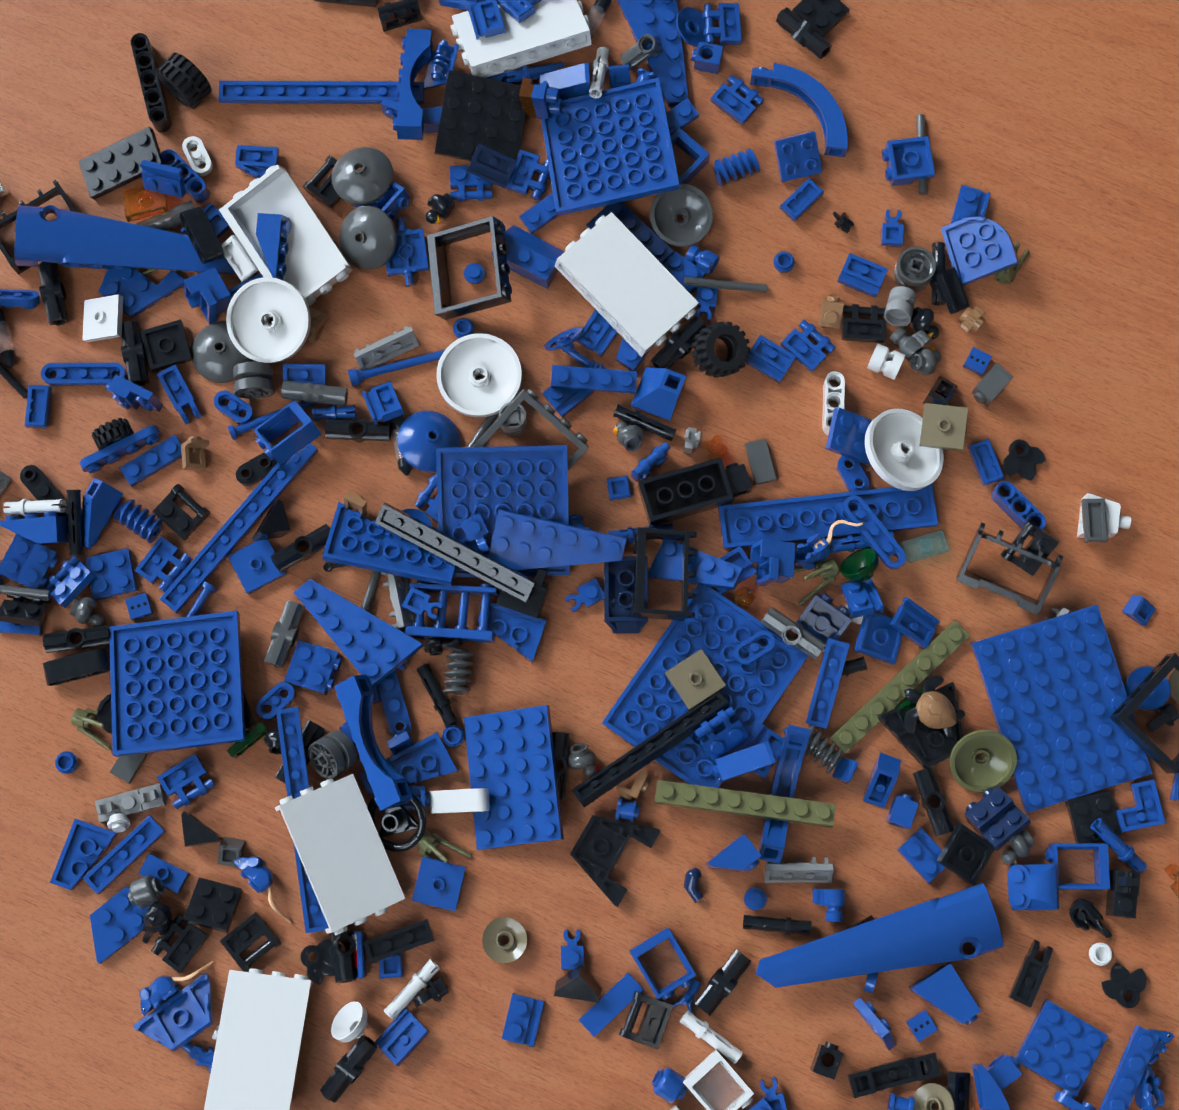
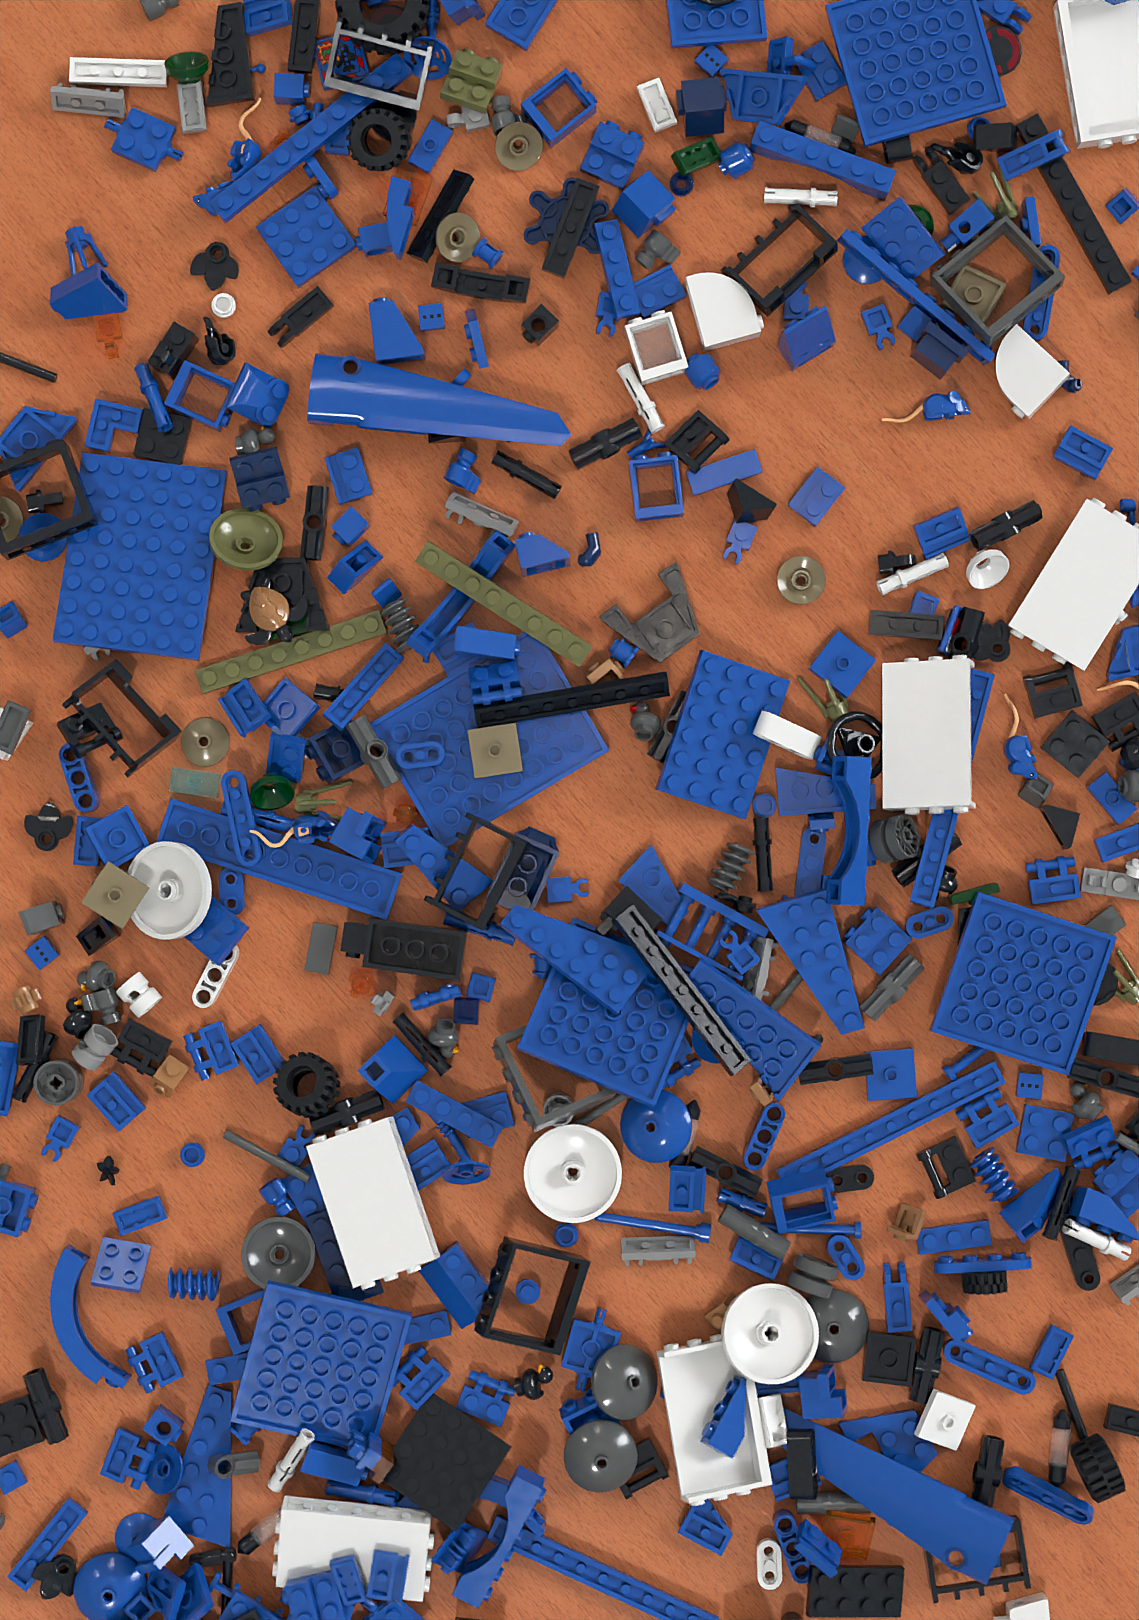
camera: 155 degrees left, 10 degrees up
black slope [252,499,291,541] -> none
blue plate [460,513,490,553] -> none
dark blue plate [467,143,517,188] -> none
blue tile [608,64,631,89] -> none
blue plate [744,888,767,910] -> none
black plate [936,823,994,886] -> none
none -> blue plate [83,805,150,866]
none -> dark tan dish [181,718,230,766]
none -> clear blue plate [453,997,480,1025]
none -> blue beam [742,1101,785,1170]

